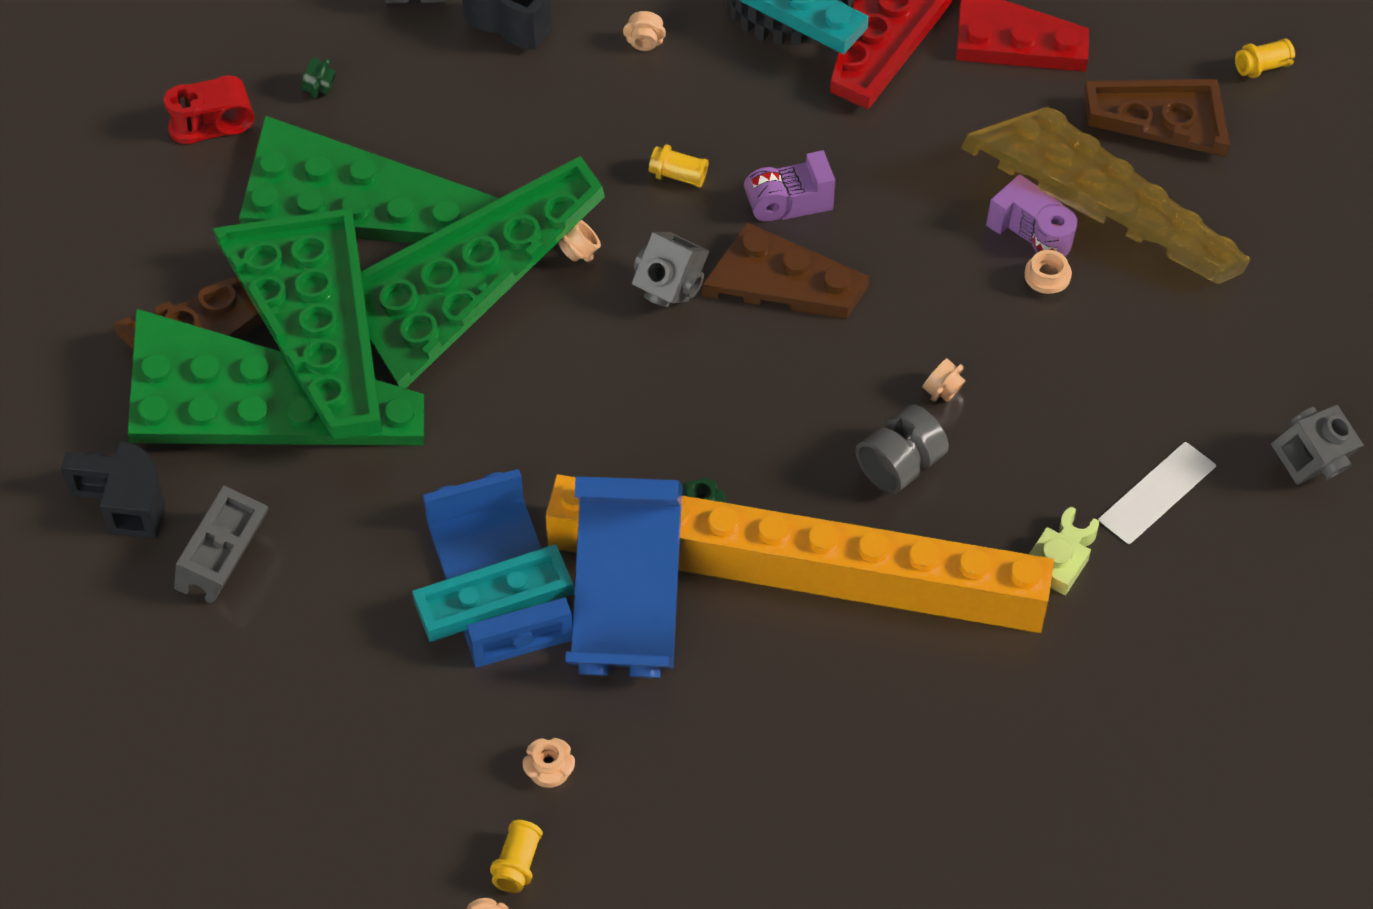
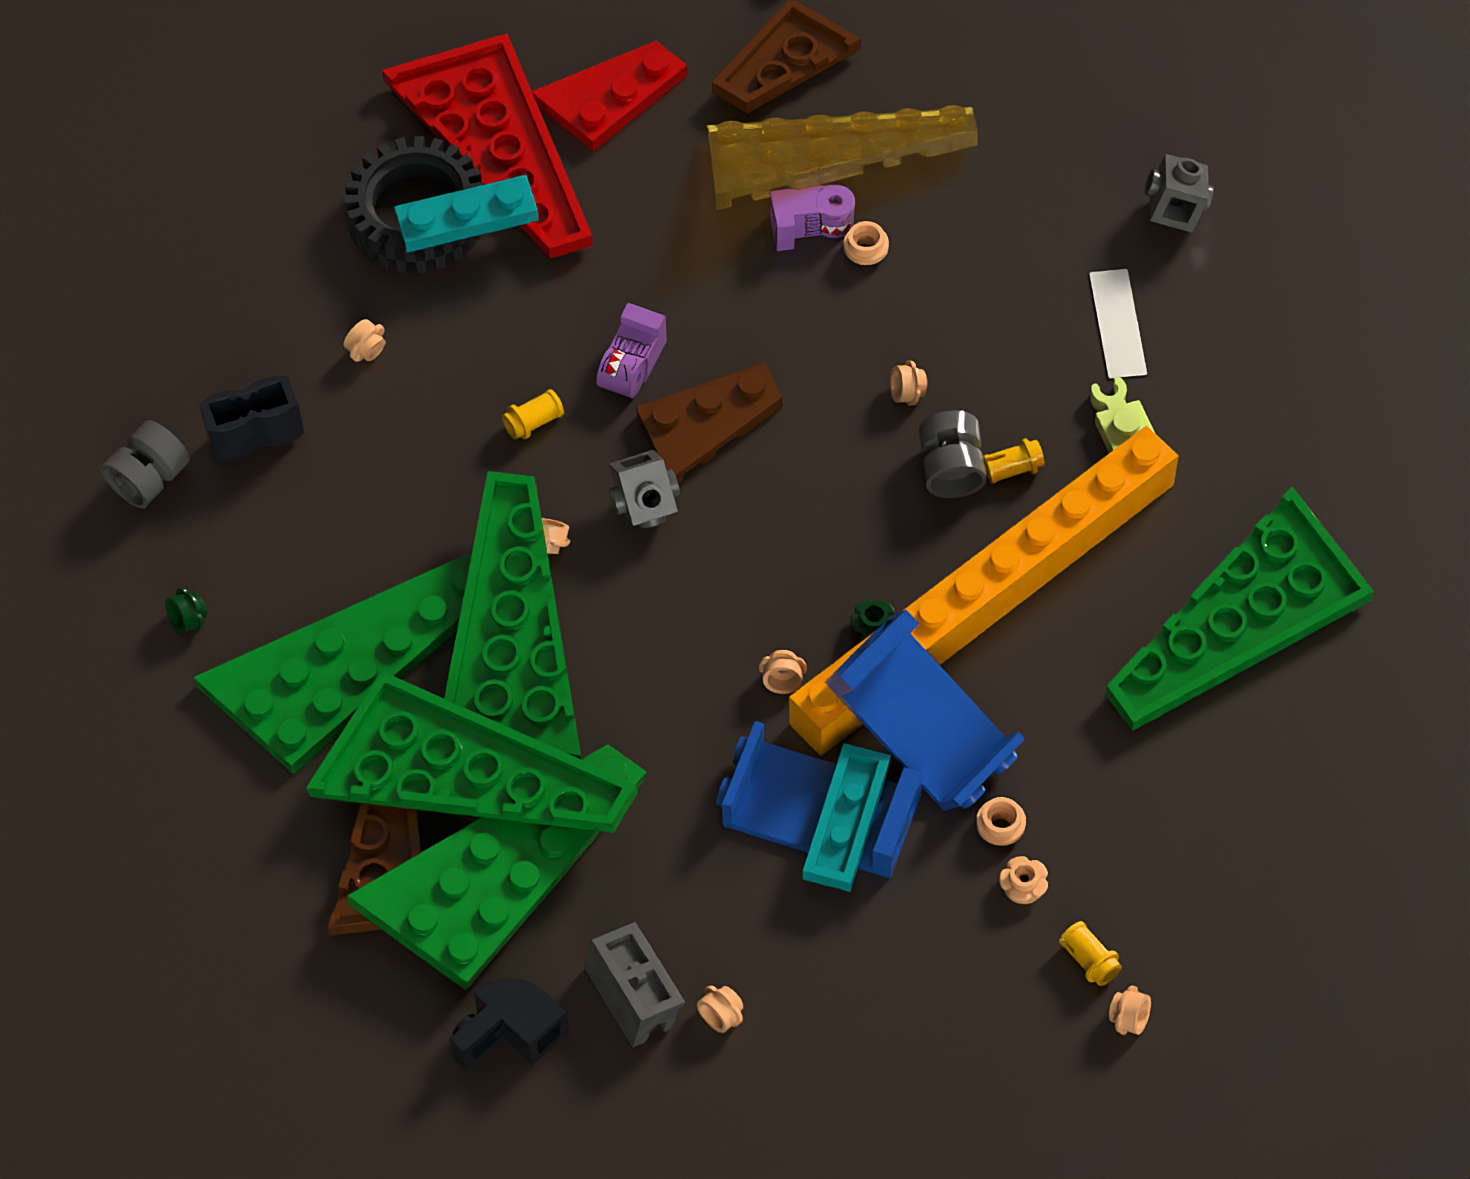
camera: 50 degrees left, 5 degrees up
red piece [164,75,255,144] -> none
none -> light nougat plate [697,986,744,1033]
none -> light nougat plate [759,650,807,694]
none -> light nougat plate [976,797,1026,846]
none -> yellow pin [983,438,1045,484]
none -> green wing [1105,487,1374,731]

